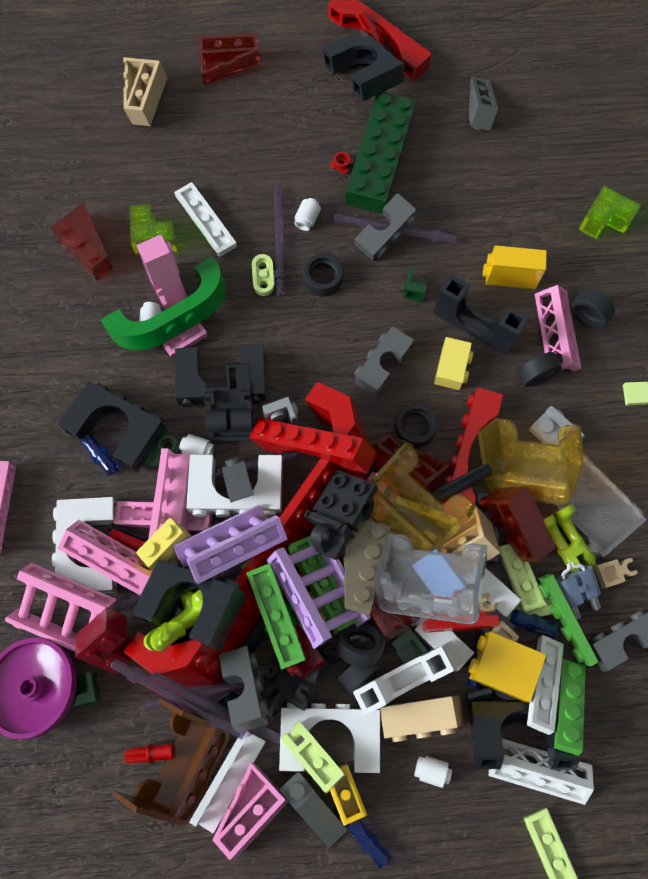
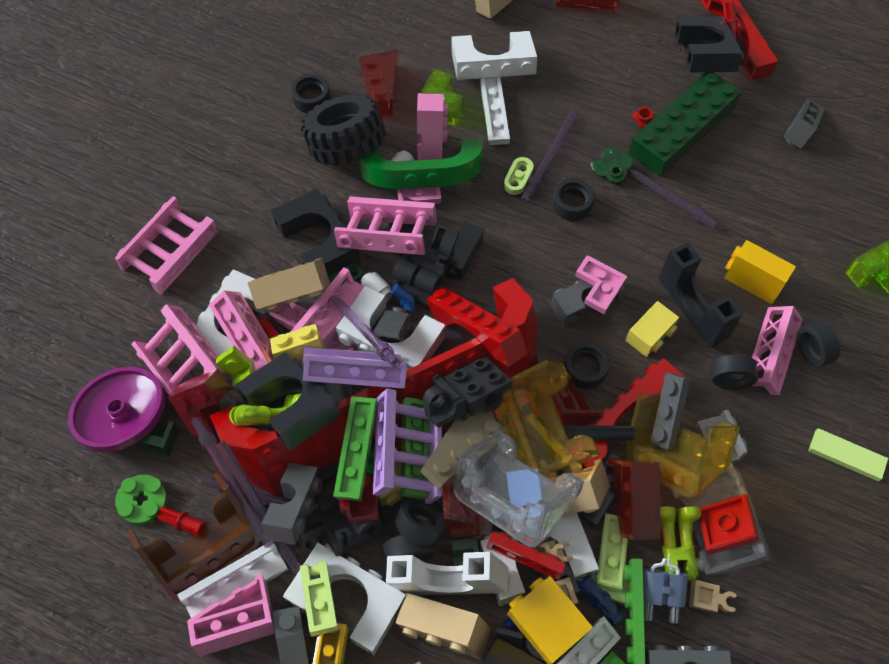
camera: 30 degrees right, 10 degrees down
clear blue pin [80,434,119,476] -> none
light grey bracket [262,397,299,425] -> none
white brick [294,198,321,231] -> none
dark grey arch [355,193,416,261] -> none
dark green panel [402,267,428,303] -> none
none -> bright green plate [115,475,168,525]
none -> lime bracket [216,345,254,389]
none -> tan wedge [248,258,330,311]
none -> black tyre [291,74,330,113]
none -> black tyre [301,94,386,166]
none -> clear purple bar [332,296,401,368]
none -> bright pink fence [334,197,437,255]
none -> blue arm [391,284,415,315]
none -> white arch [452,31,537,80]
none -> bright pink plate [575,255,627,314]
none -> dark green plate [591,146,633,184]
none -> dark grey plate [650,372,690,450]
none -> red tile [700,494,760,555]

